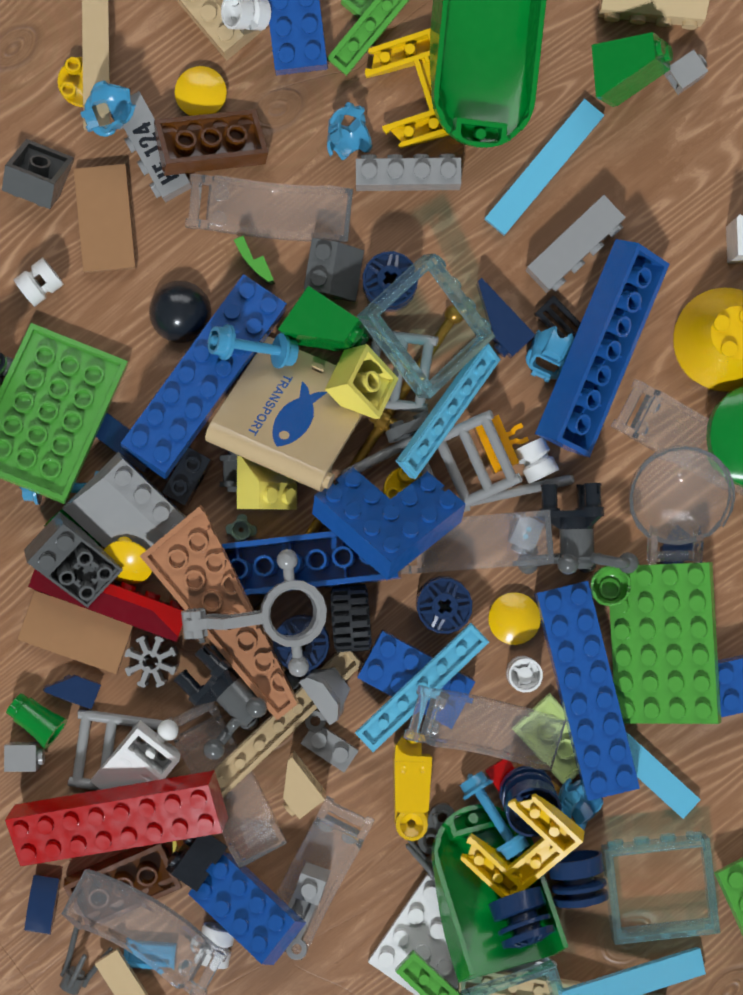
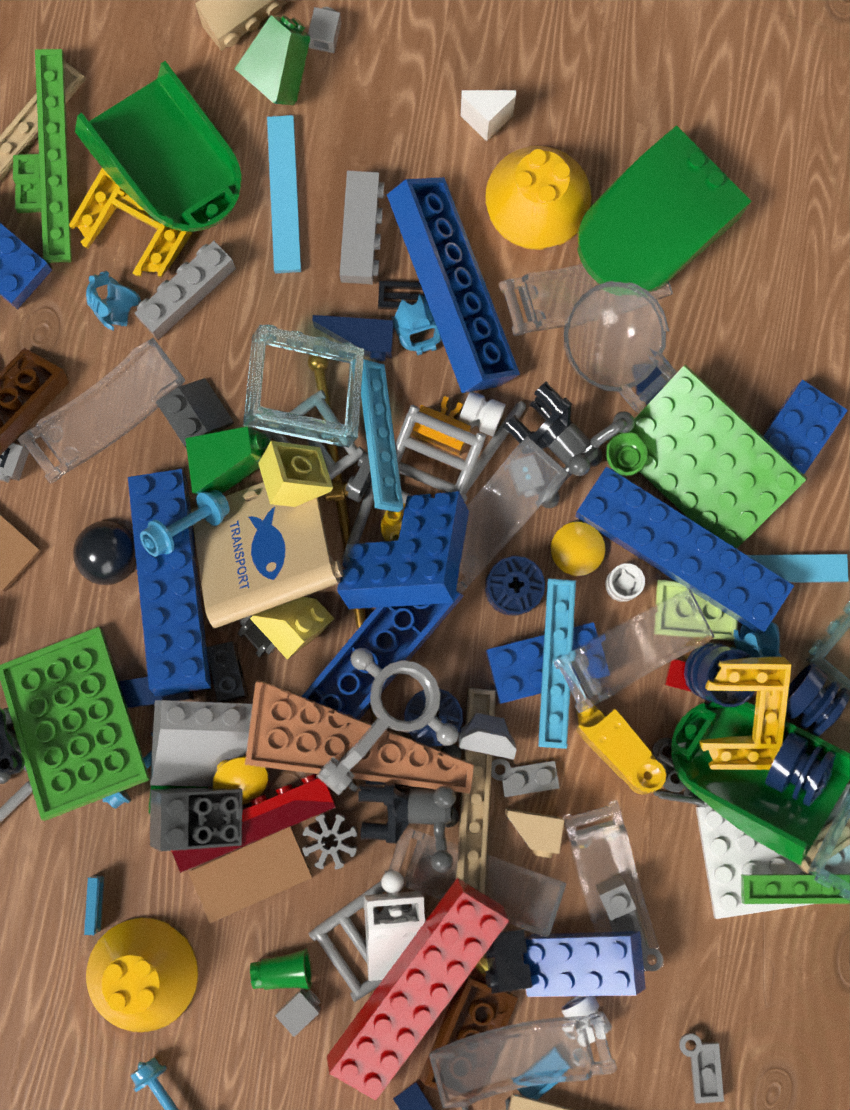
camera: 40 degrees left, 5 degrees down
dark blue slope [43,674,101,709] -> none
sand green plate [226,514,257,542] -> none
bright green slope [234,236,275,285] -> none
black tyre [331,584,372,652] -> none
dark blue wheel [363,251,418,312] -> none
dark azure piece [460,771,530,860] -> none

